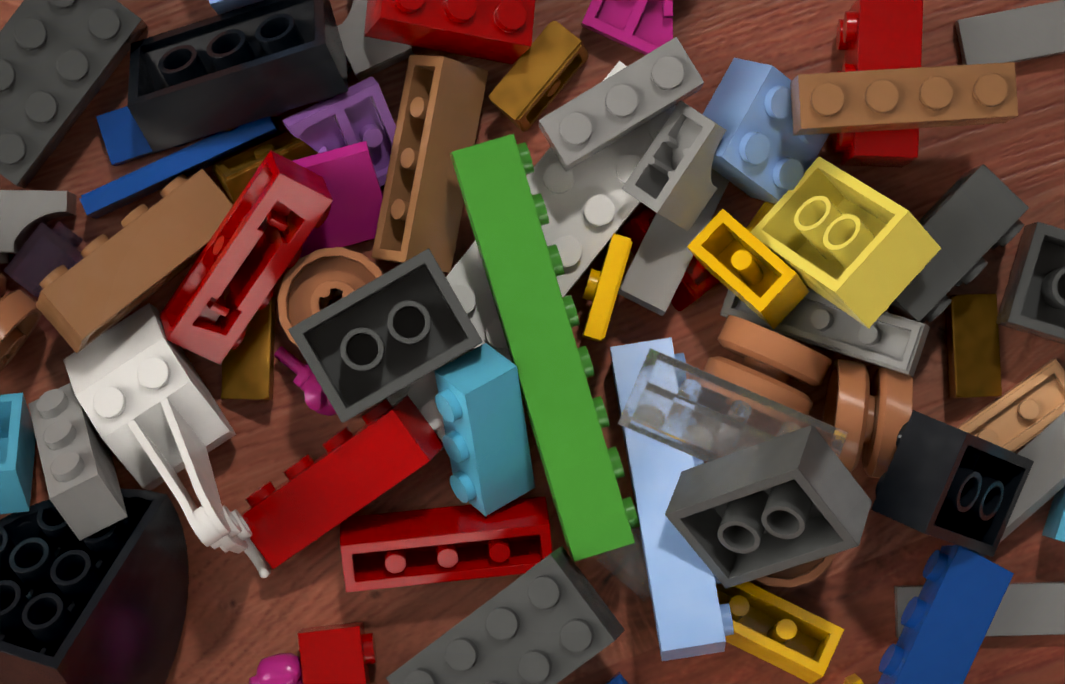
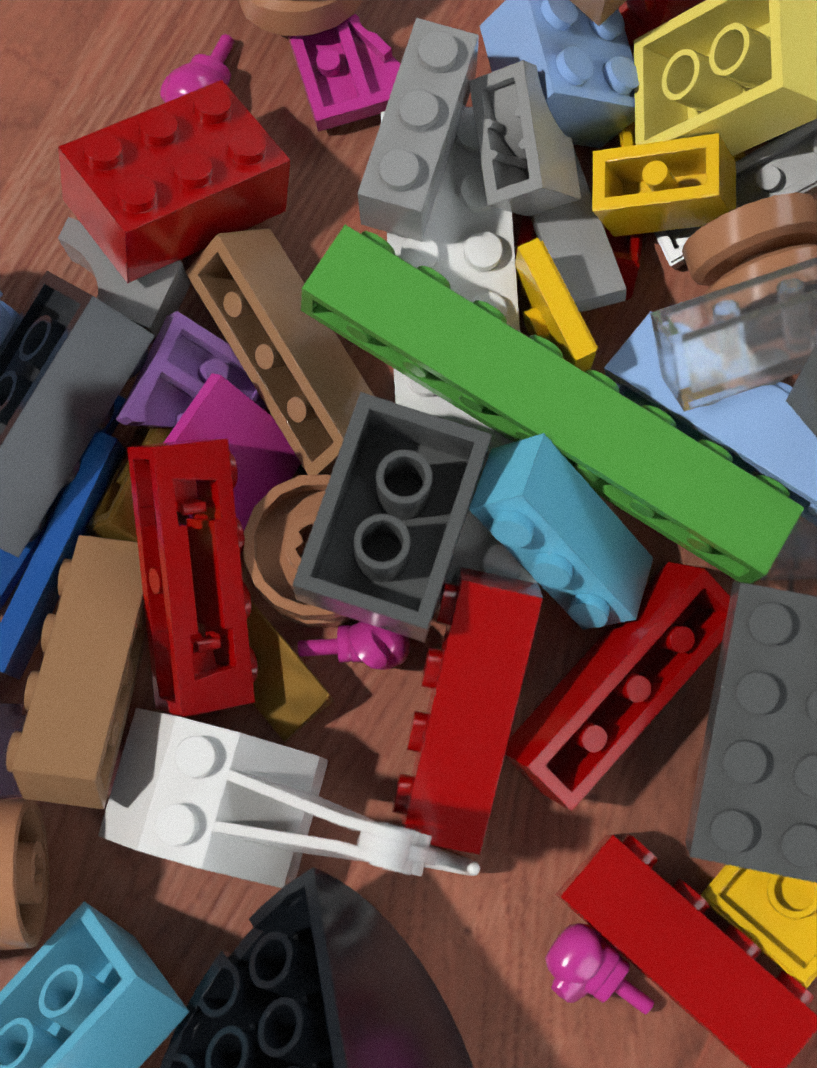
camera: 40 degrees left, 10 degrees down
light grey brick [28,382,128,540] -> none
pearl gold slope [489,21,589,132] -> none

